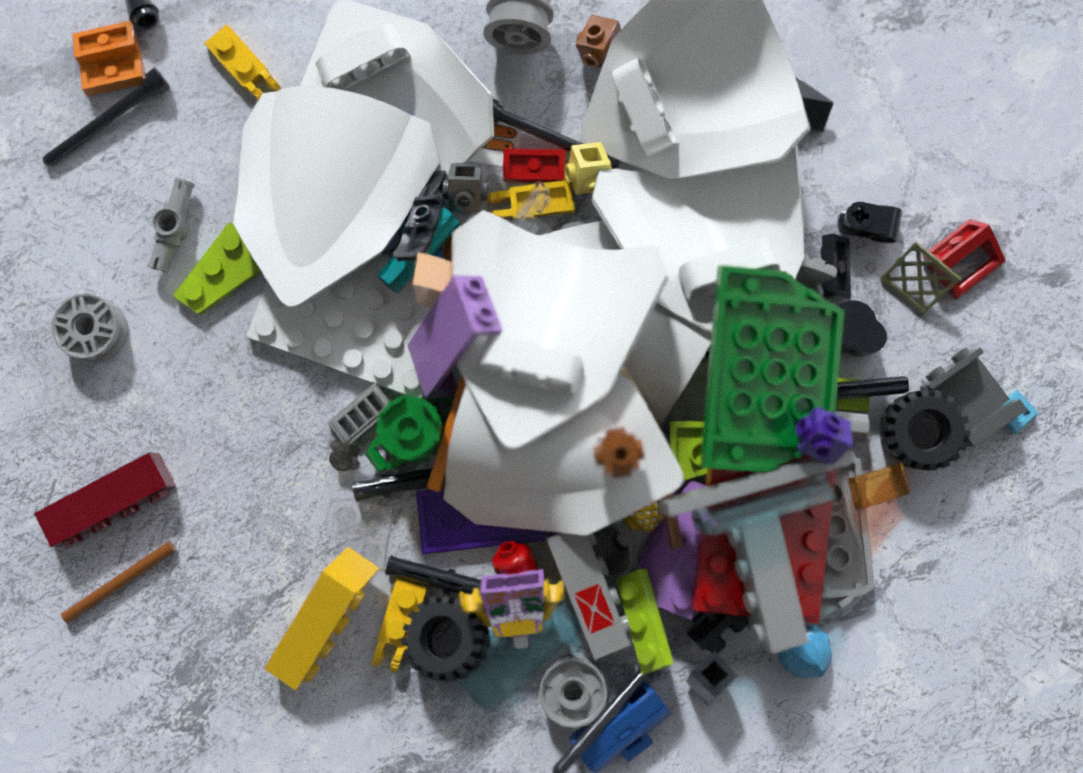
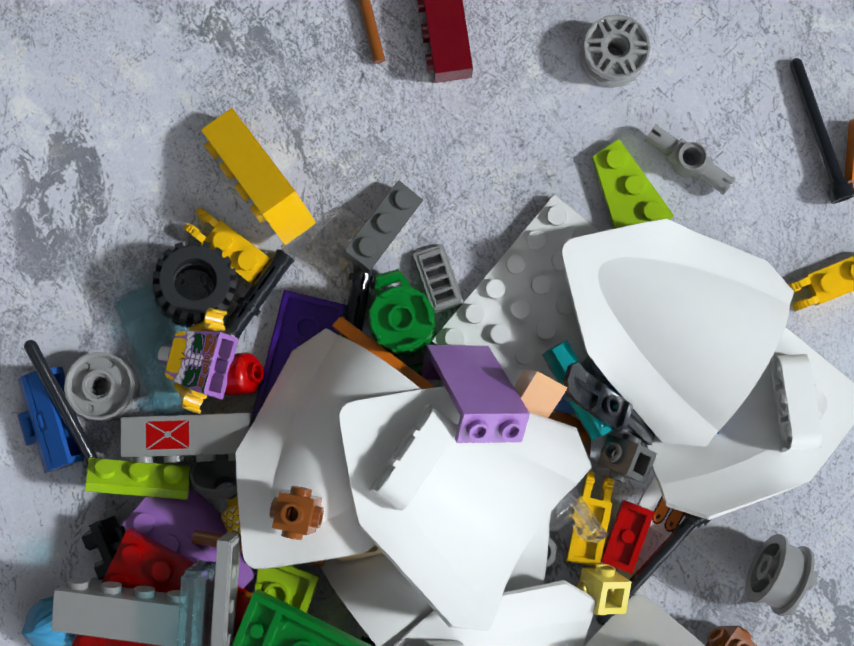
camera: 110 degrees right, 0 degrees up
clear smoke plate [329,440,361,472] -> none
black brick [686,651,737,706] -> none
none -> dark grey plate [342,180,423,274]

